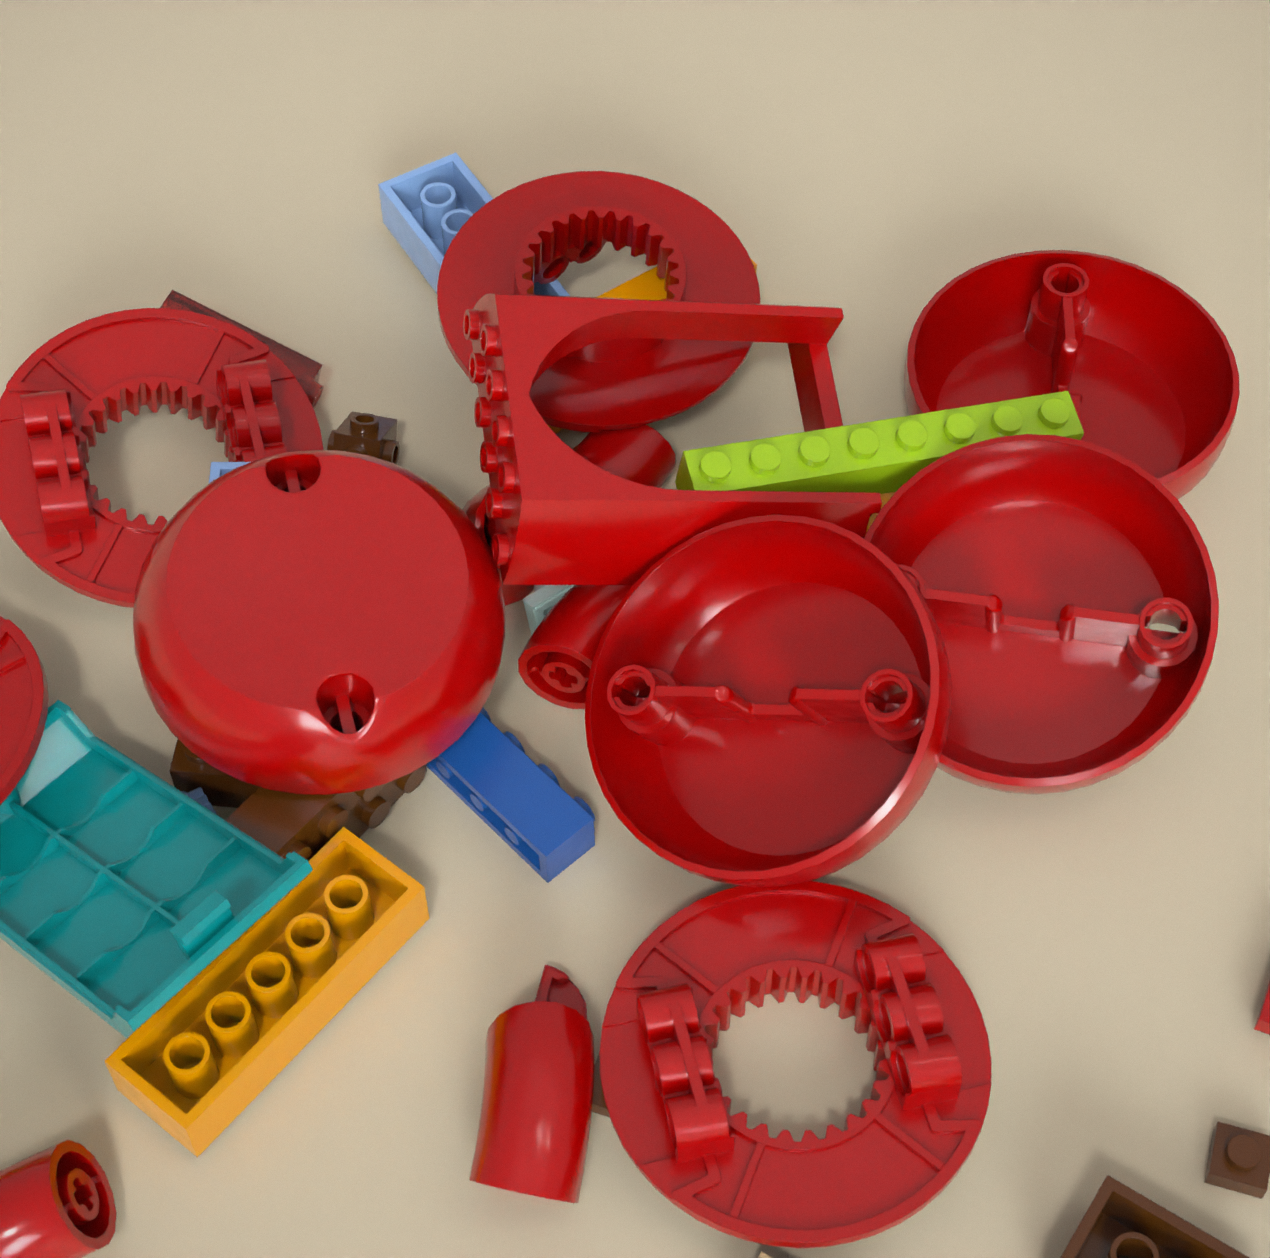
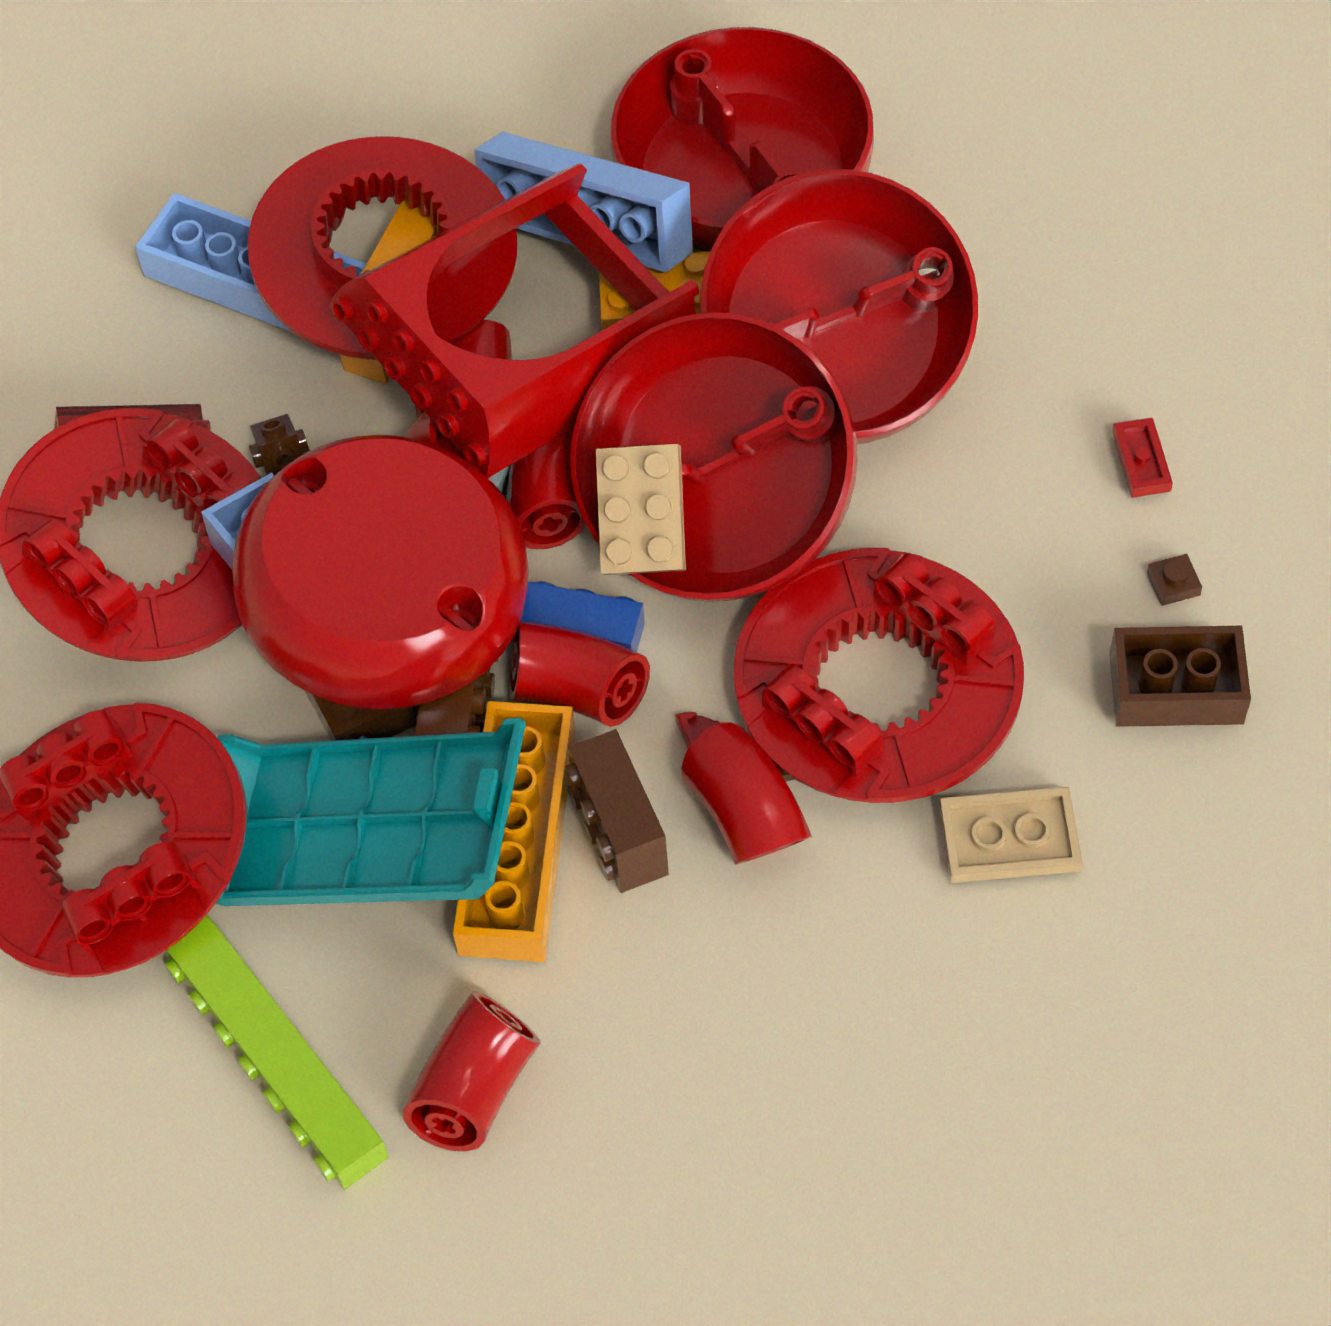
camera: 30 degrees left, 5 degrees up
lime brick [675,391,1084,494] -> none
none -> light blue brick [474,132,693,272]
none -> red brick [509,621,650,727]
none -> reddish brown brick [564,729,669,893]
none -> tan plate [596,444,686,575]

